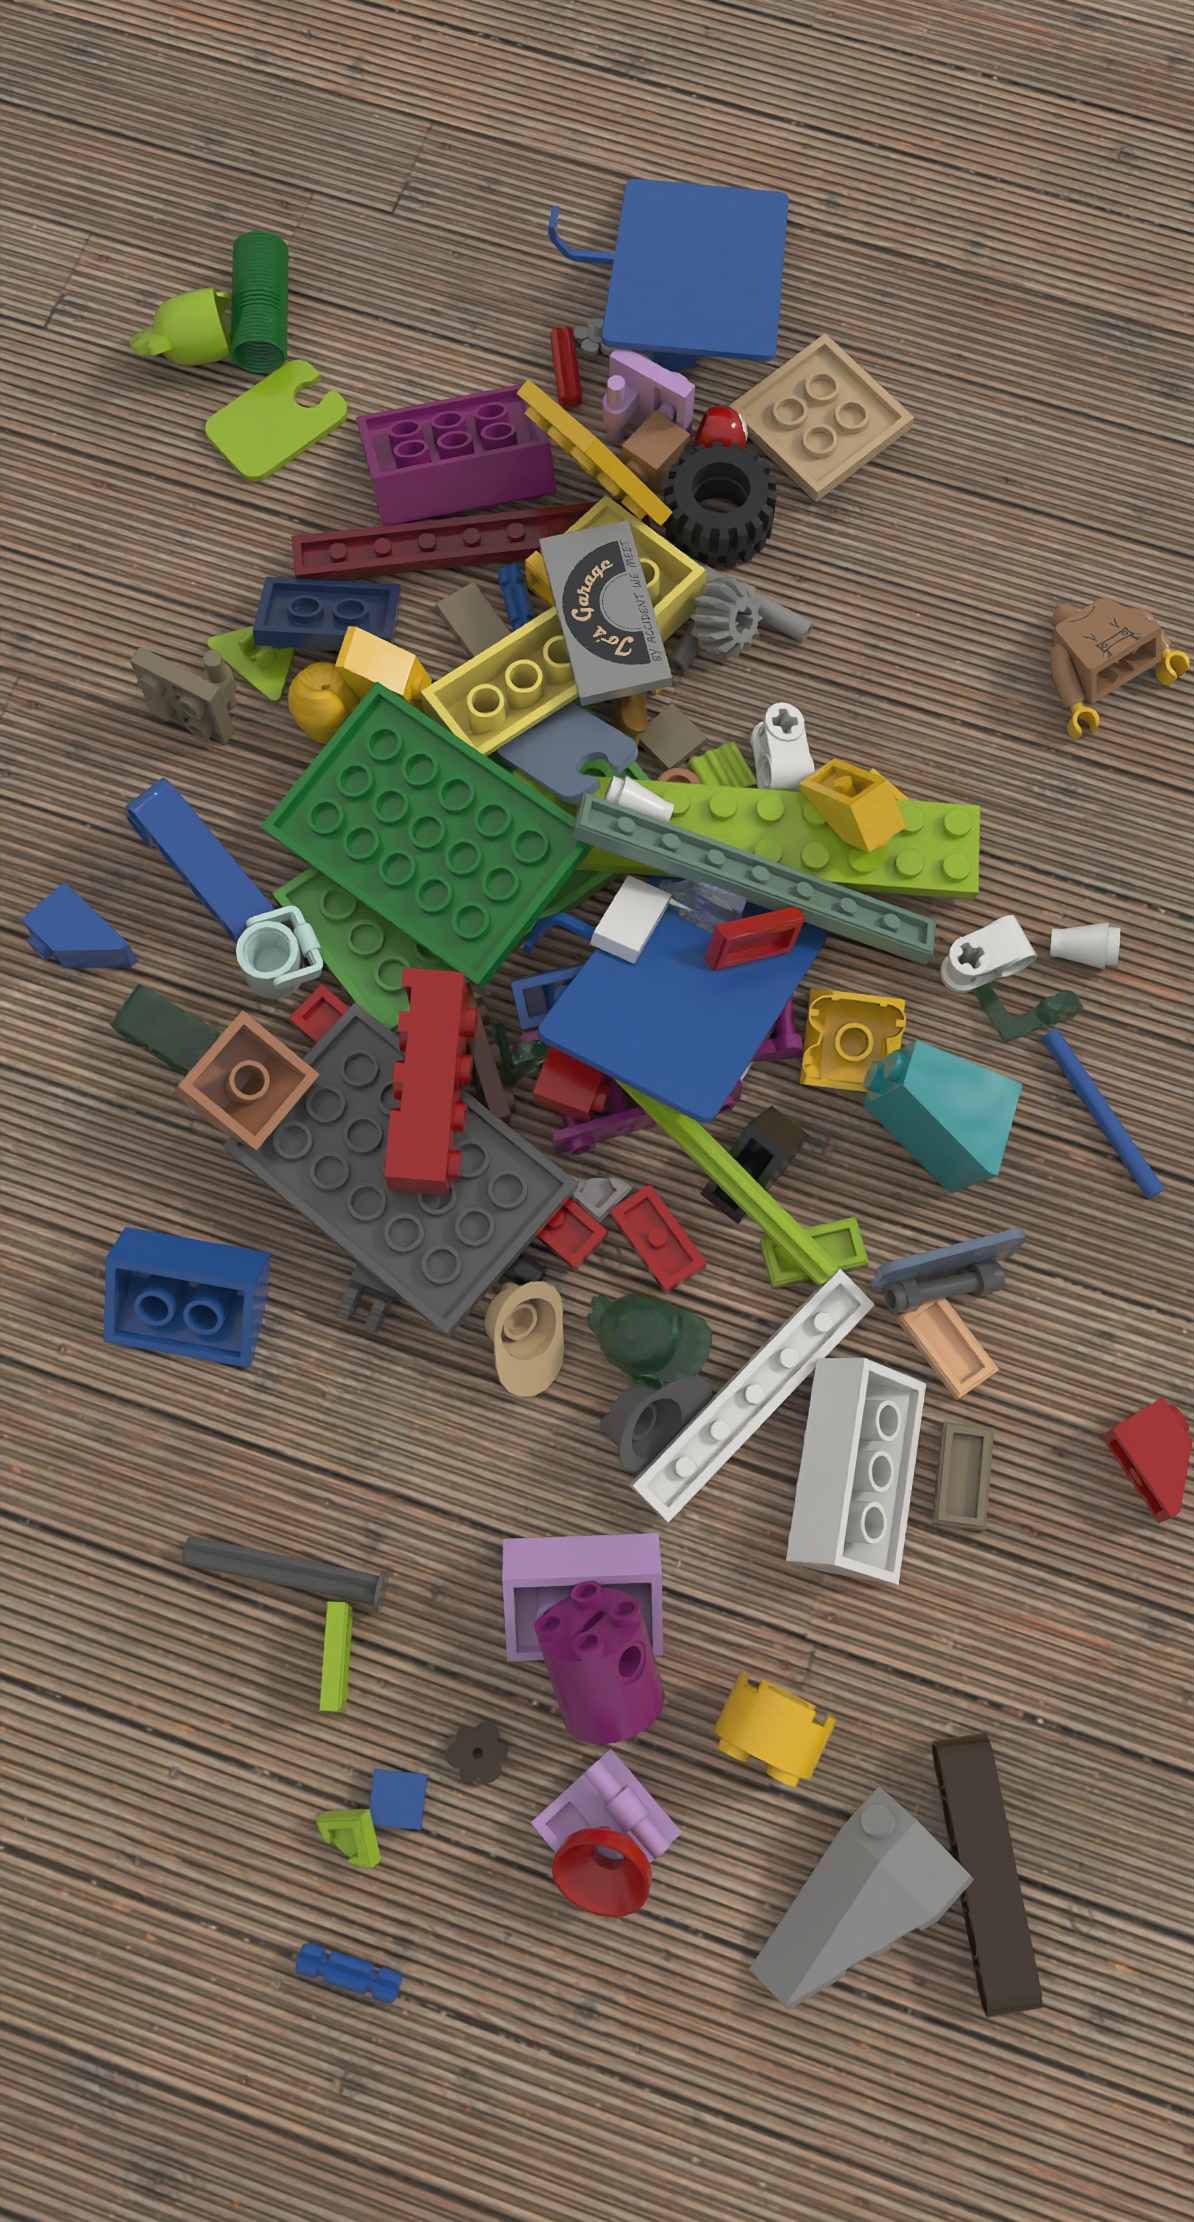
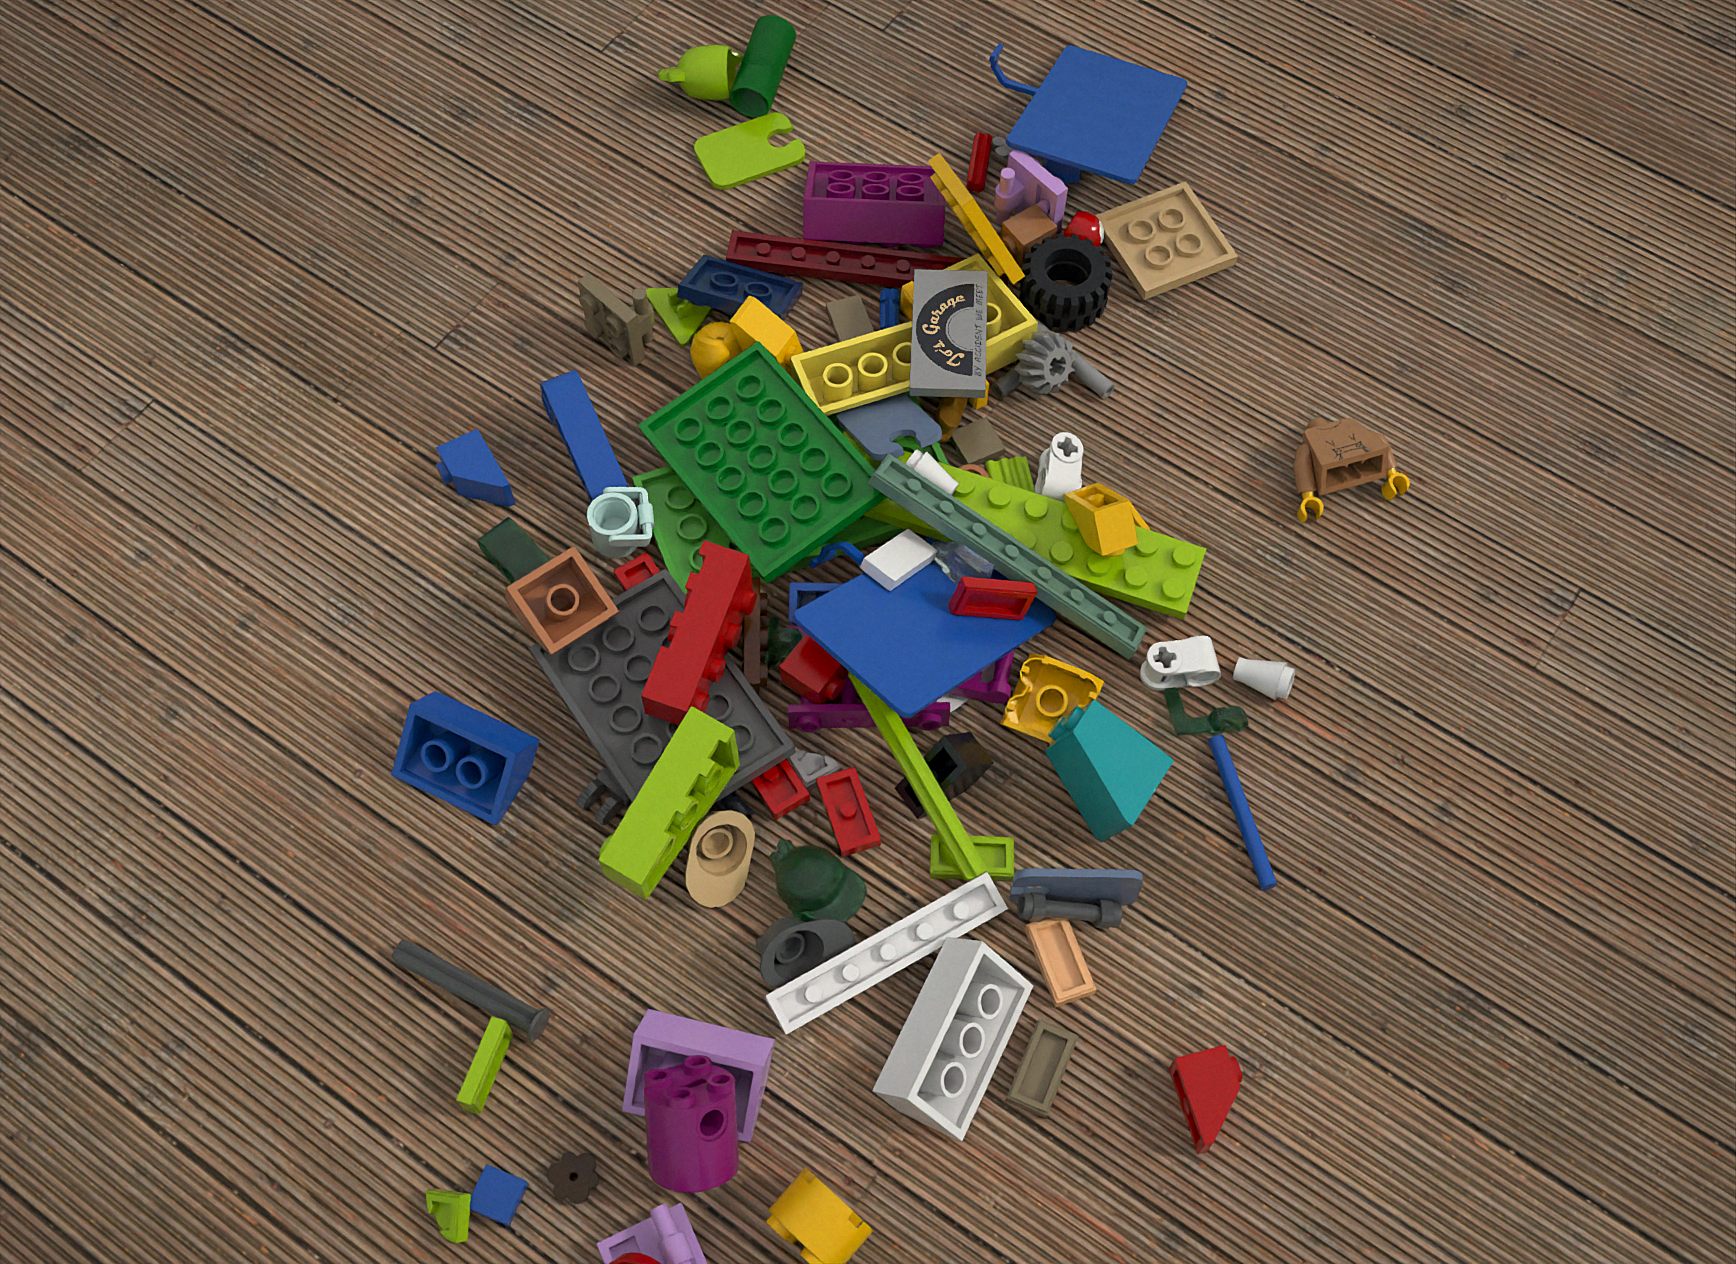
camera: 15 degrees right, 10 degrees down
none -> lime wedge [598,706,740,900]

